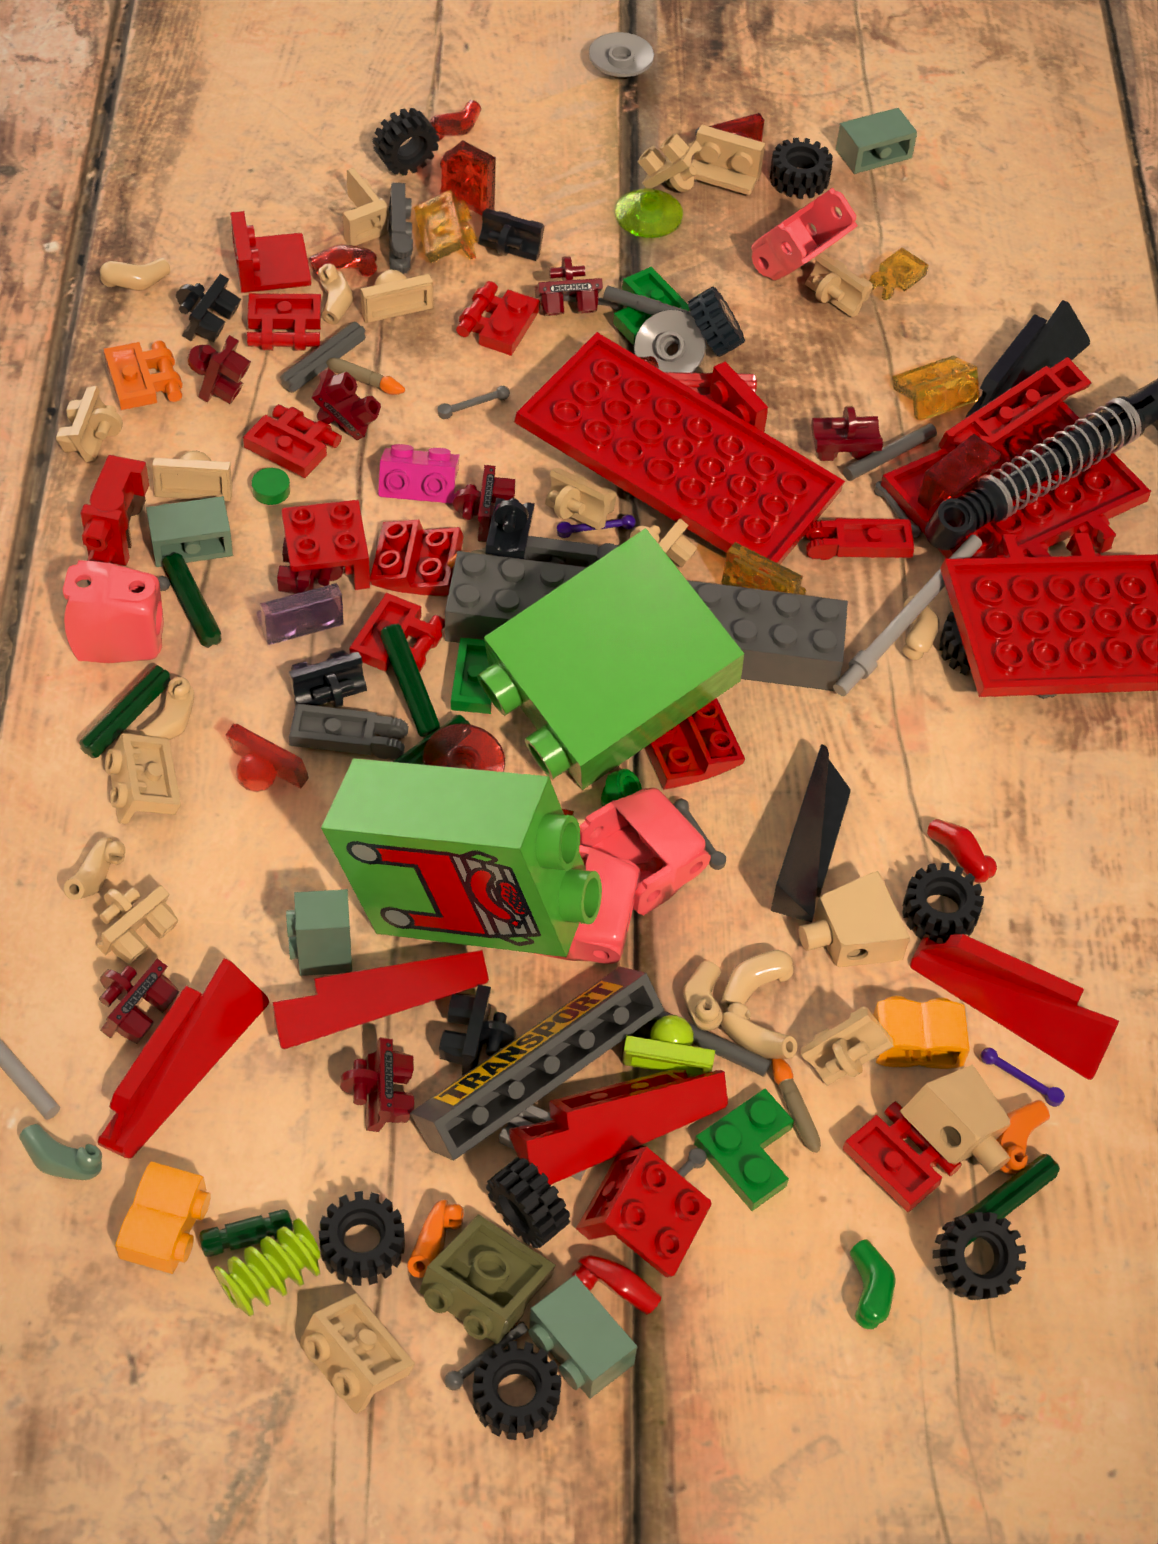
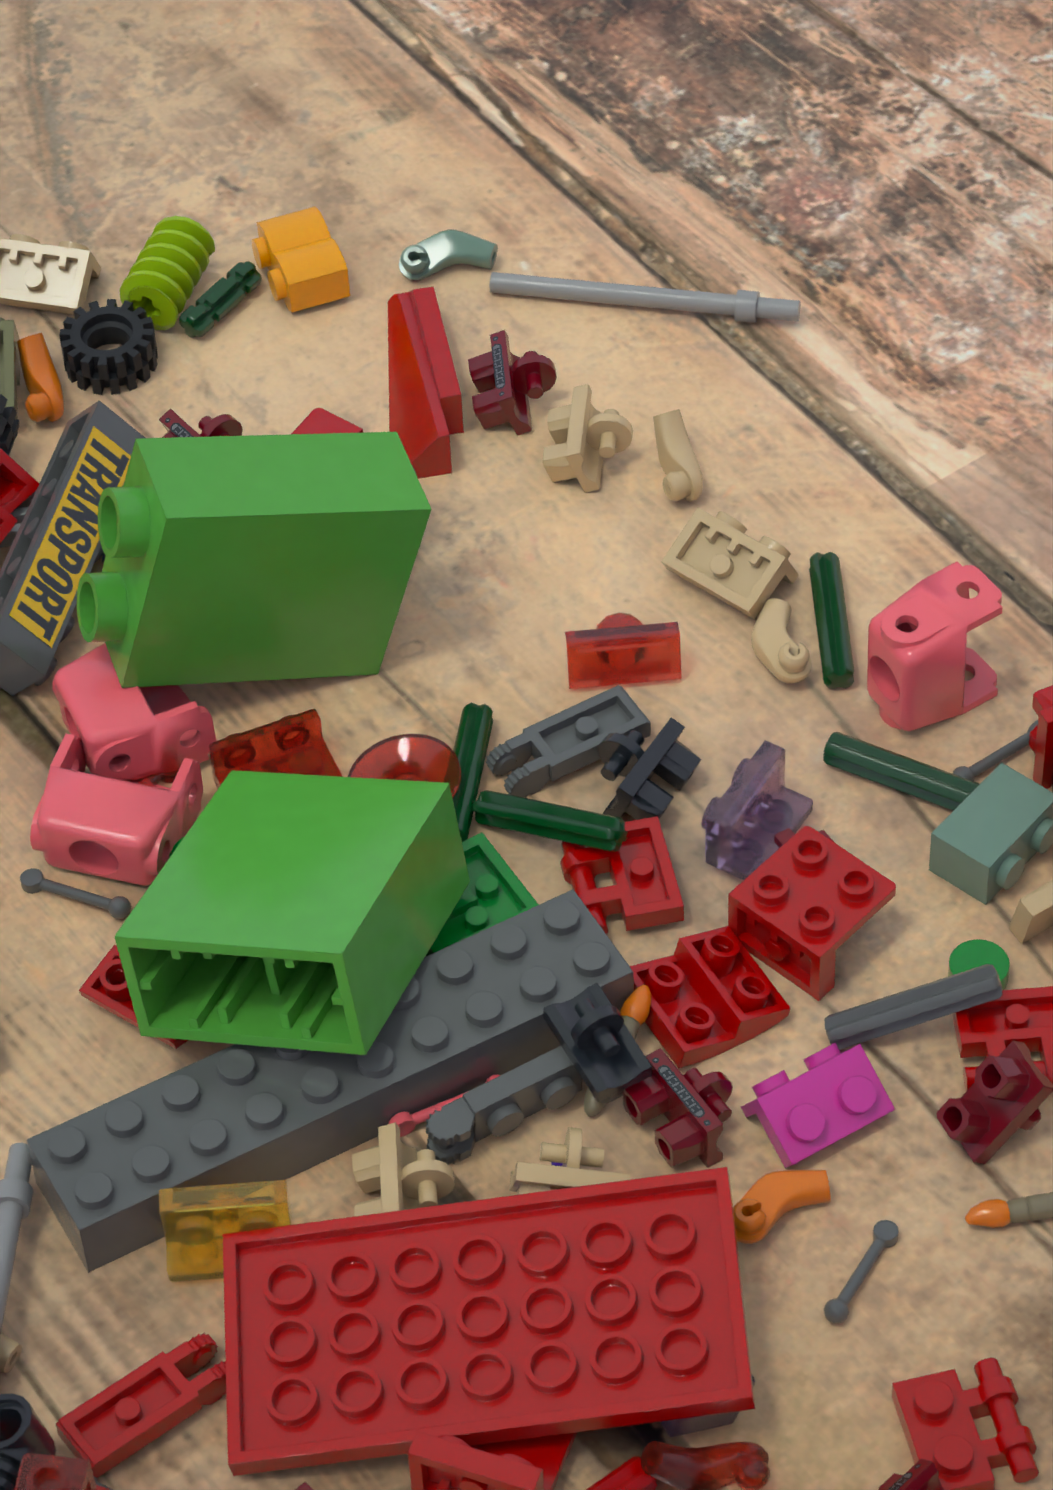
camera: 150 degrees right, 5 degrees down
none -> orange arm [733,1170,831,1244]
none -> dark grey axle [824,964,1003,1050]

